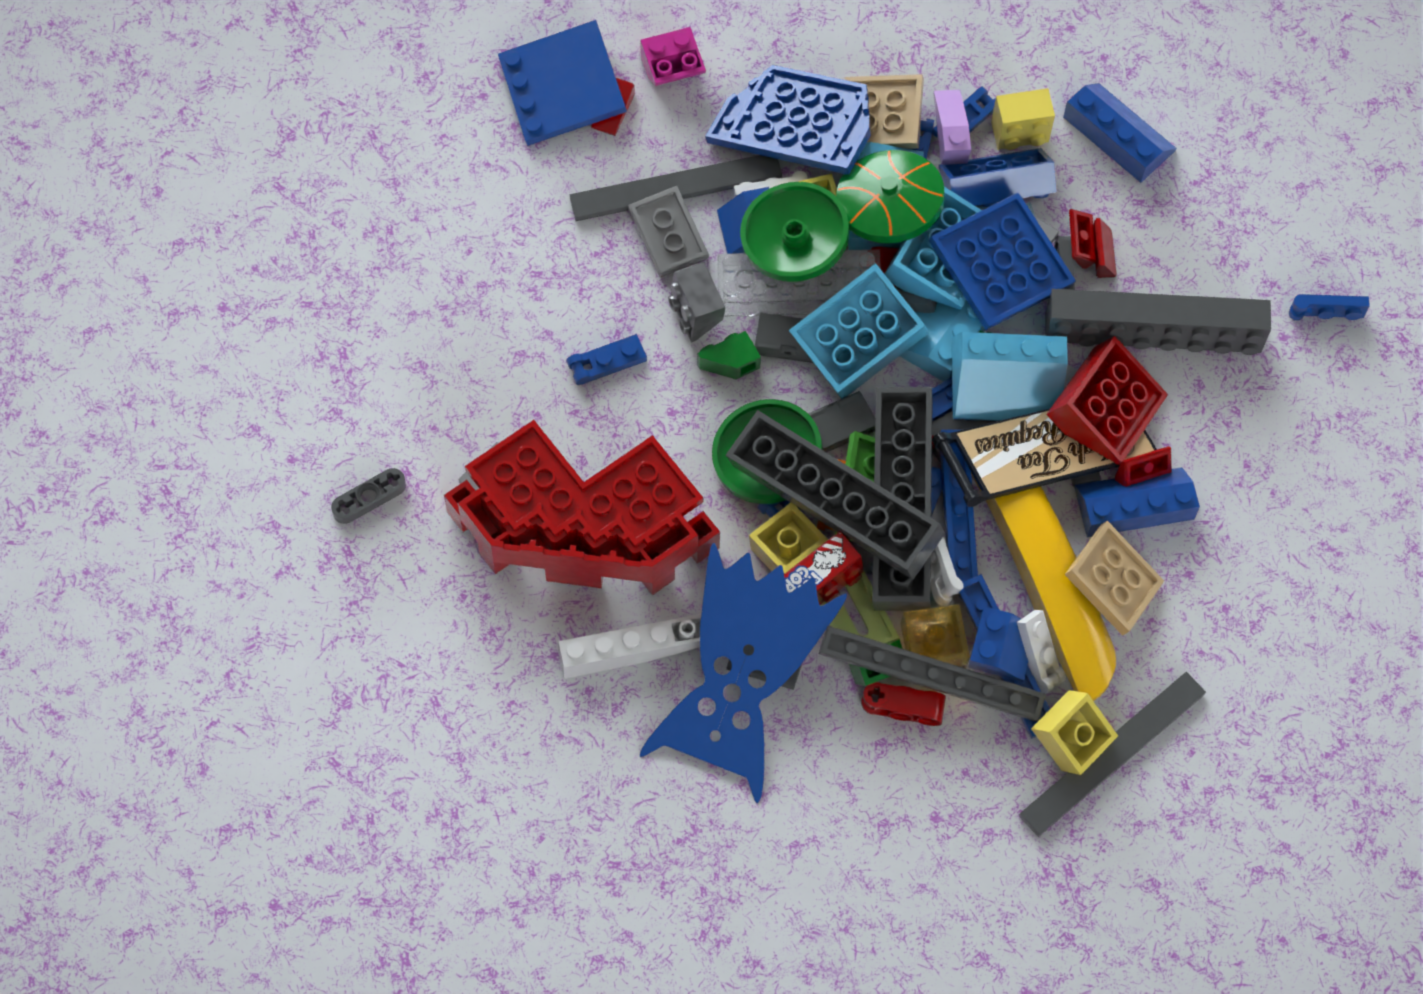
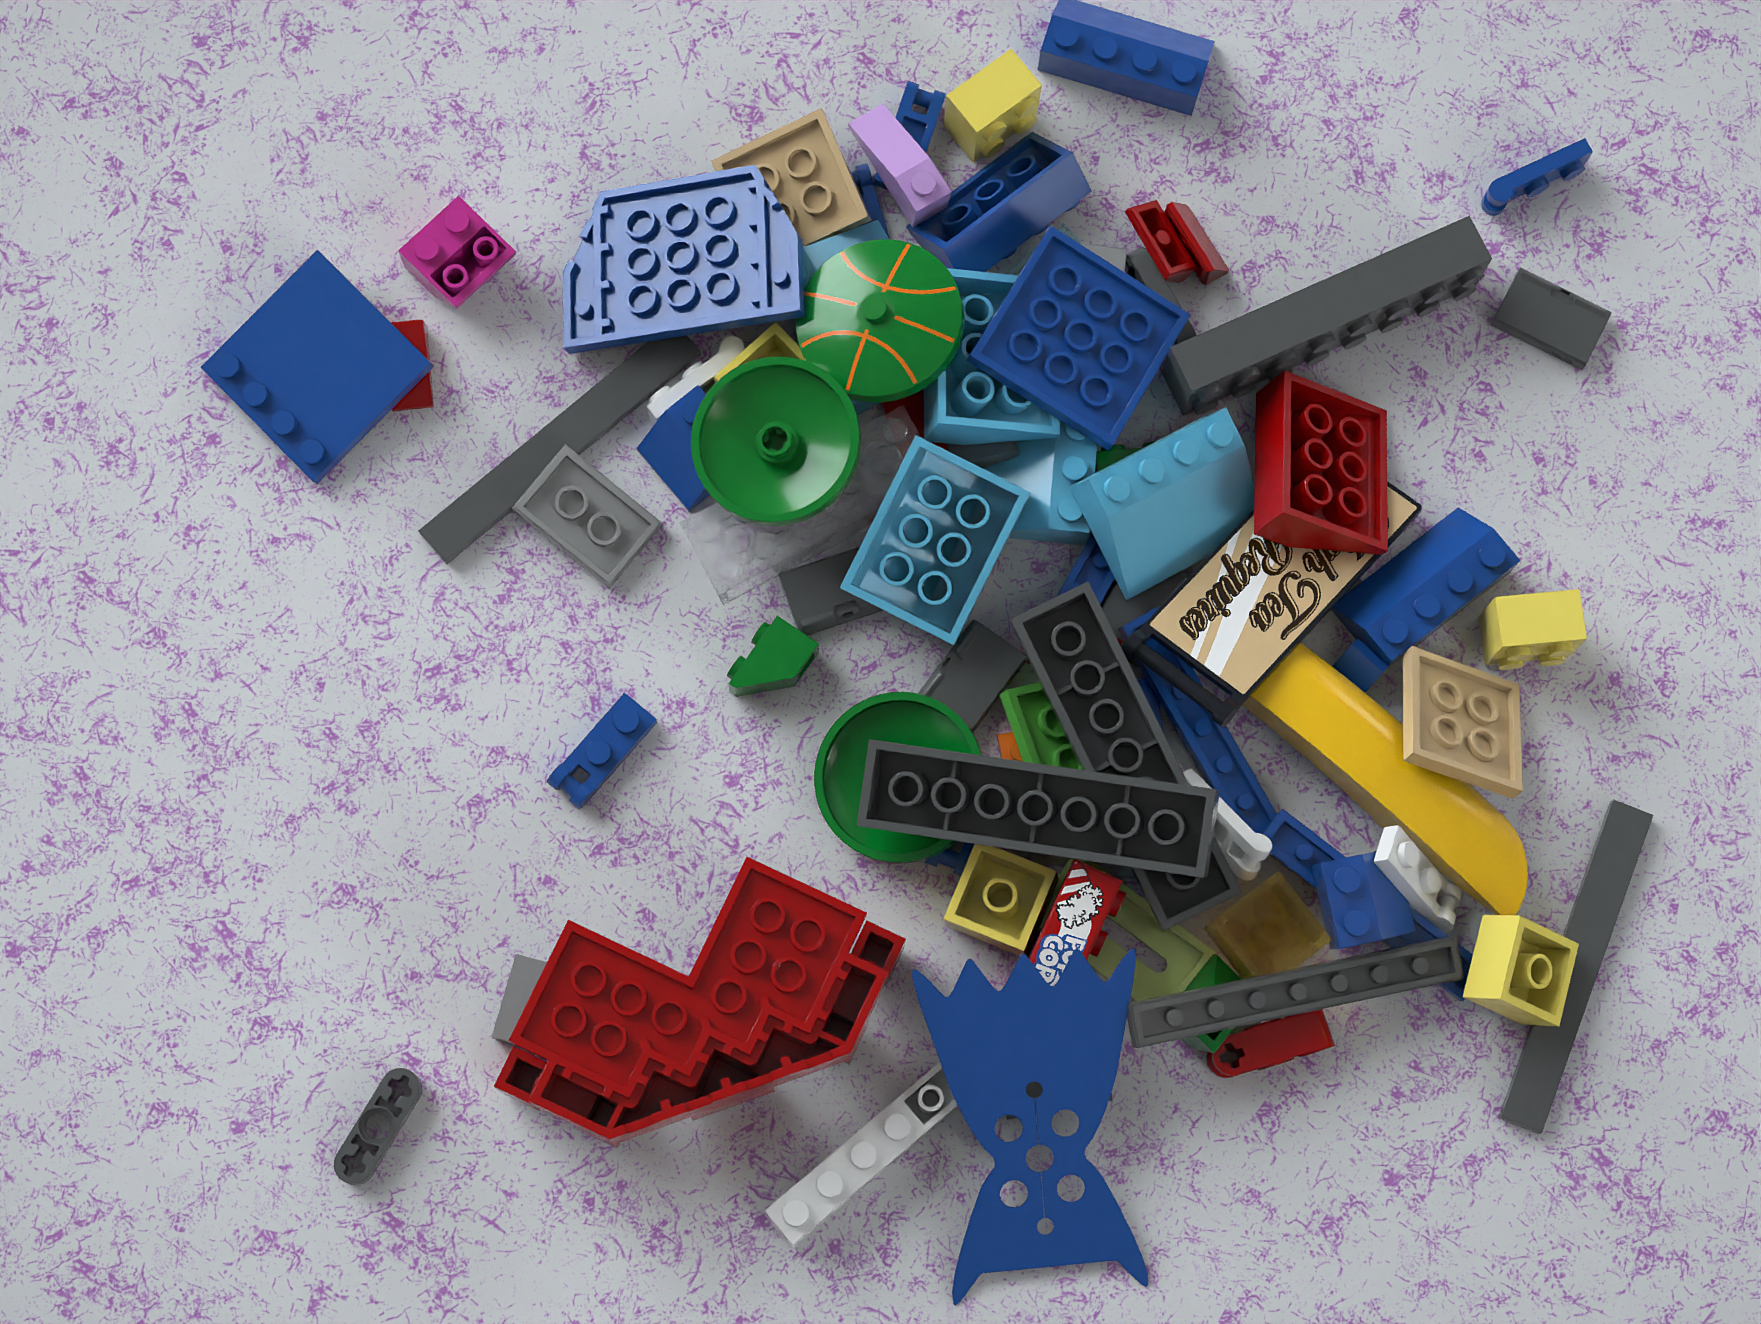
camera: 30 degrees left, 10 degrees up
flat silver slope [668,262,725,342] -> none
red slope [1115,446,1172,487] -> none
none -> blue tile [1332,638,1389,693]
none -> light yellow brick [1478,589,1587,670]
none -> dark grey piece [1491,267,1612,370]

